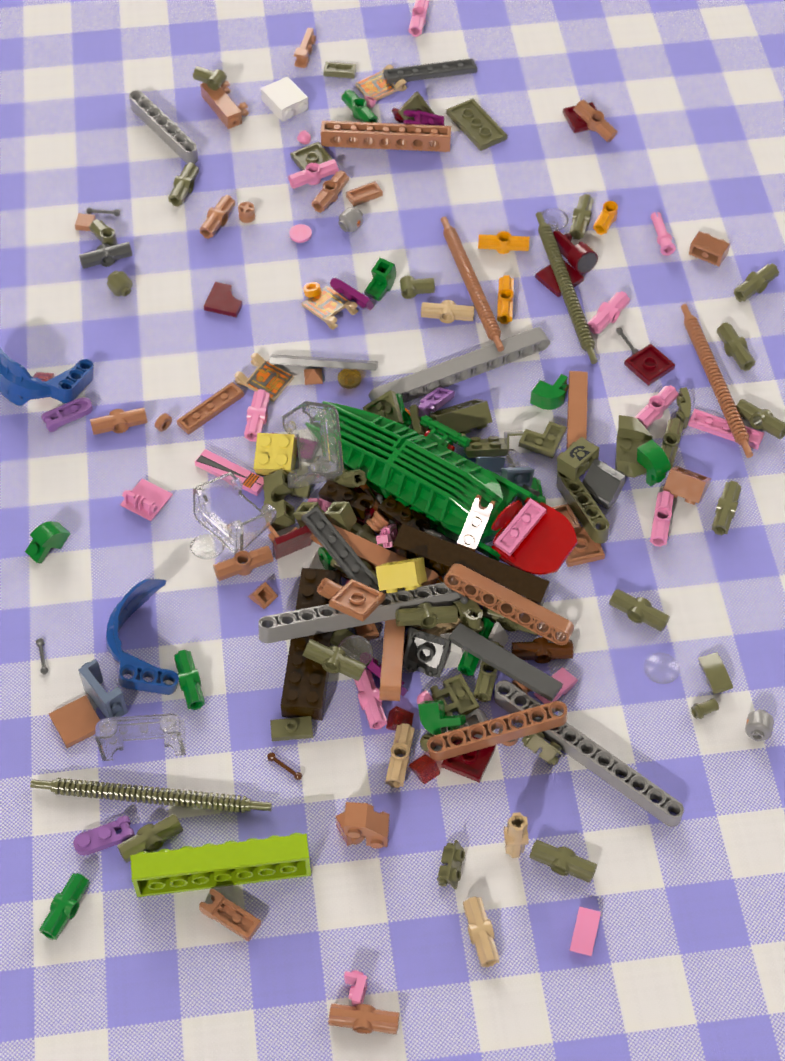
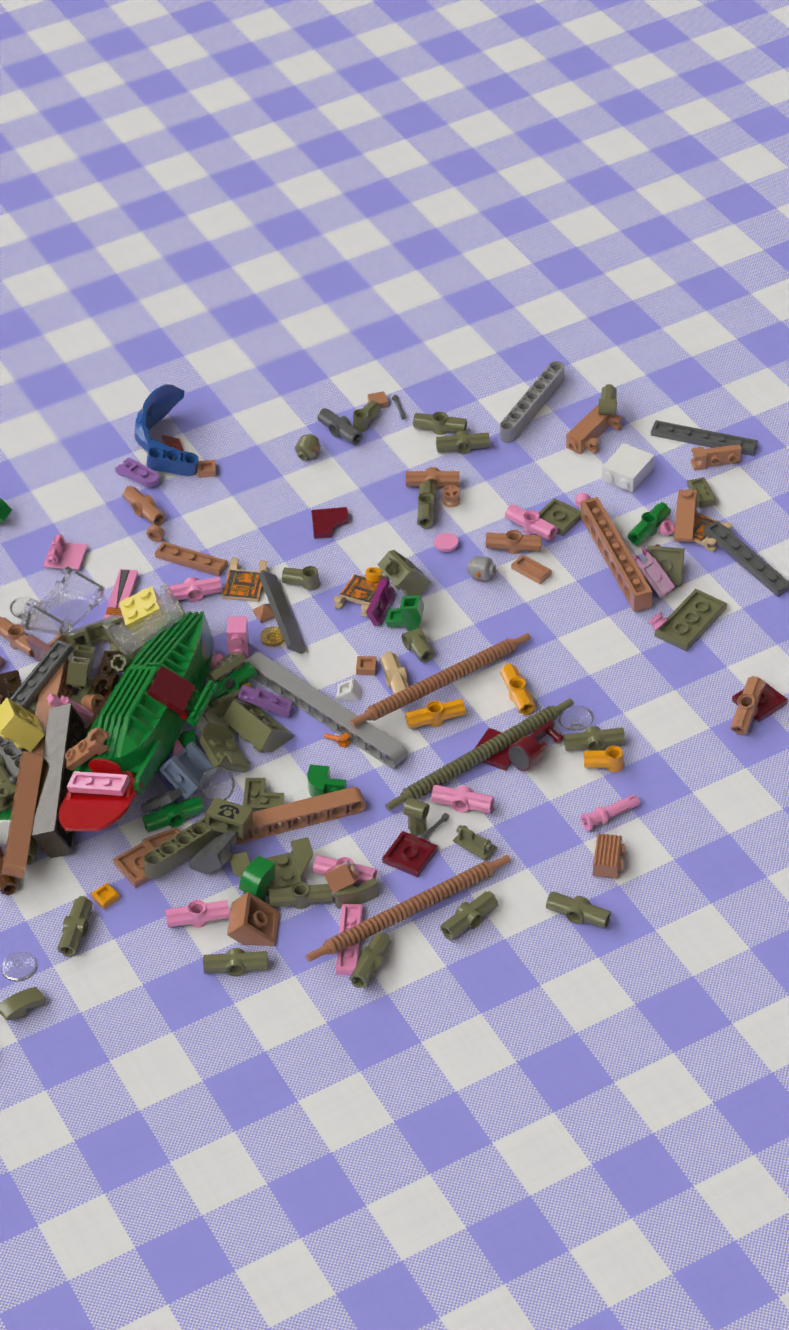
camera: 70 degrees right, 10 degrees down
none -> light orange tile [90,883,120,910]
none -> dark red tile [147,665,195,715]
none -> nougat tile [198,460,216,478]
none -> bright pink brick [226,616,250,659]
none -> olive piece [282,566,320,591]
none -> orange hand [324,732,351,748]
none -> nougat brick [324,860,359,893]
none -> white slope [336,679,361,701]
none -> nougat tile [356,656,377,675]
none -> olive hinge [377,550,431,596]
none -> olive piece [403,797,430,836]
none -> olive piece [413,412,467,435]
none -> olive piece [417,481,435,528]
none -> olive hinge [453,825,497,861]
none -> bright pink bush [648,612,667,630]
none -> dark grey tile [651,420,758,456]
none -> nougat slope [674,489,698,542]

